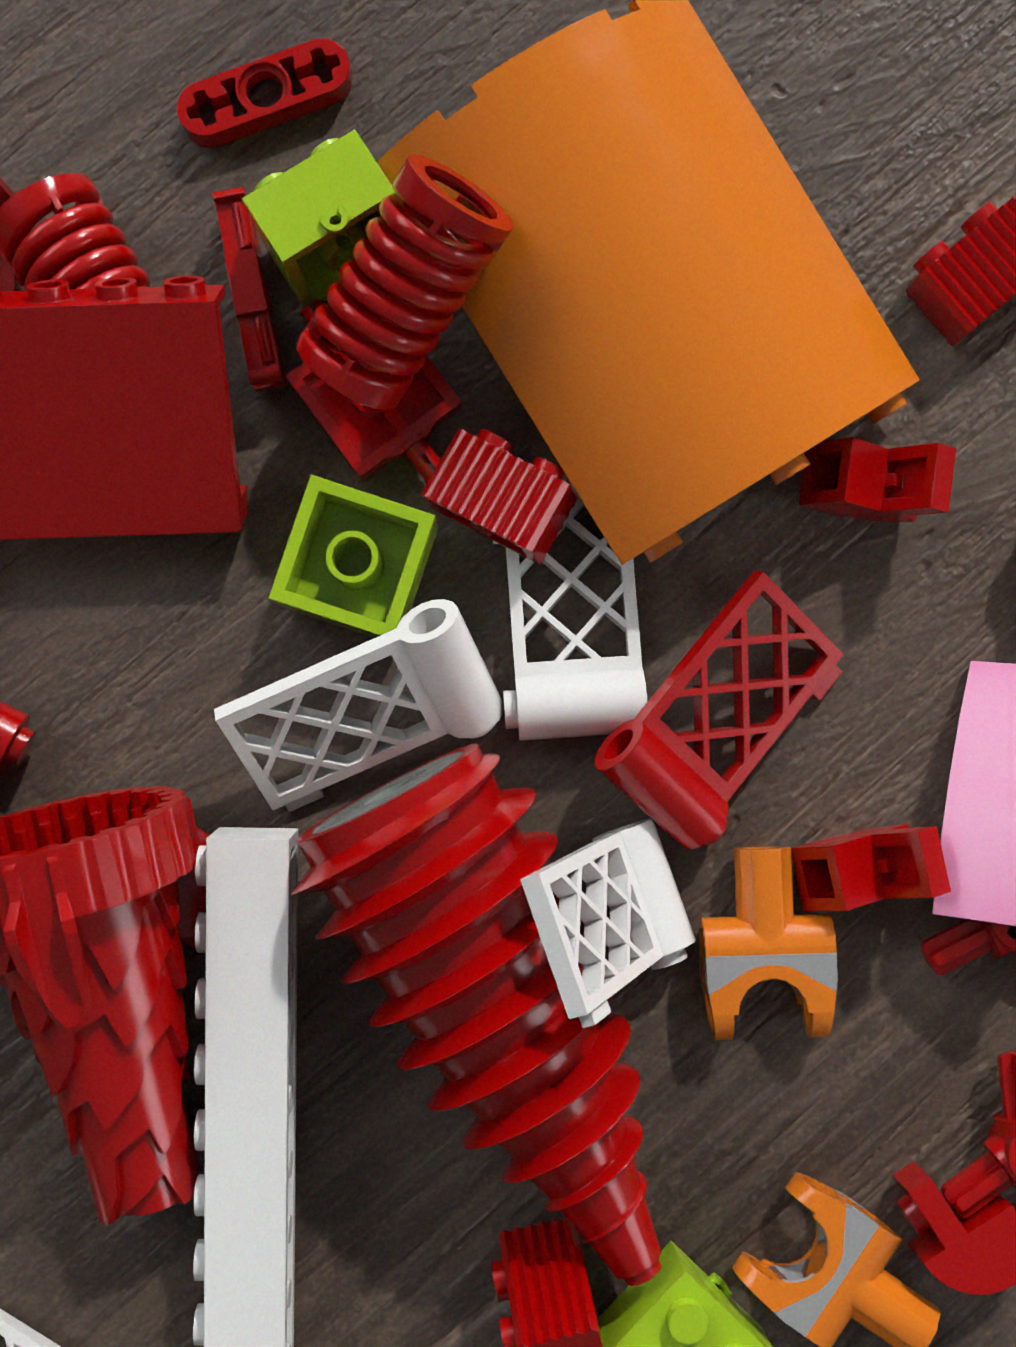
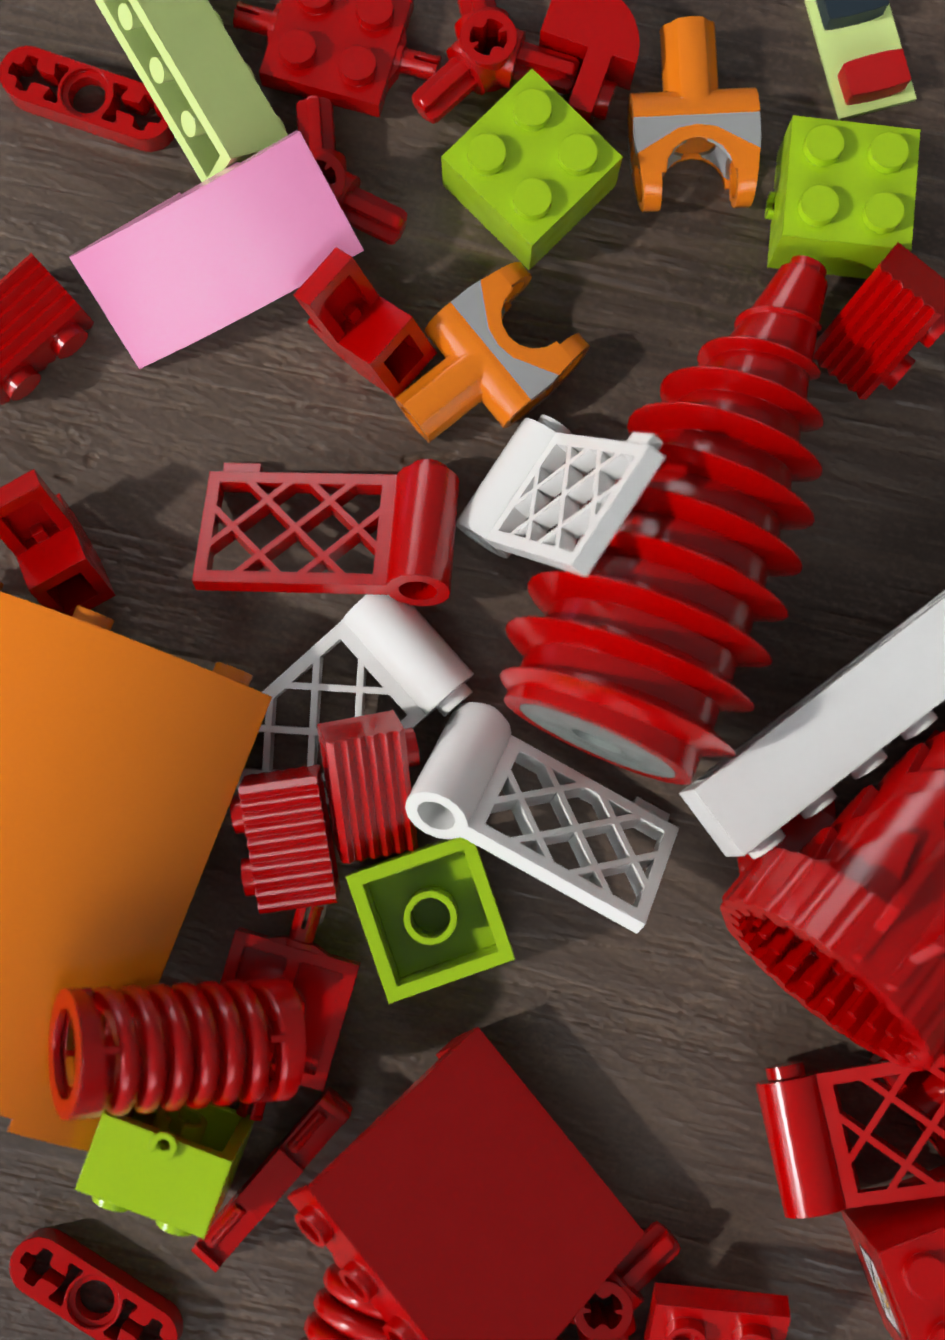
camera: 125 degrees left, 0 degrees up
none -> red brick [317,710,420,864]
none -> lime brick [441,69,623,270]

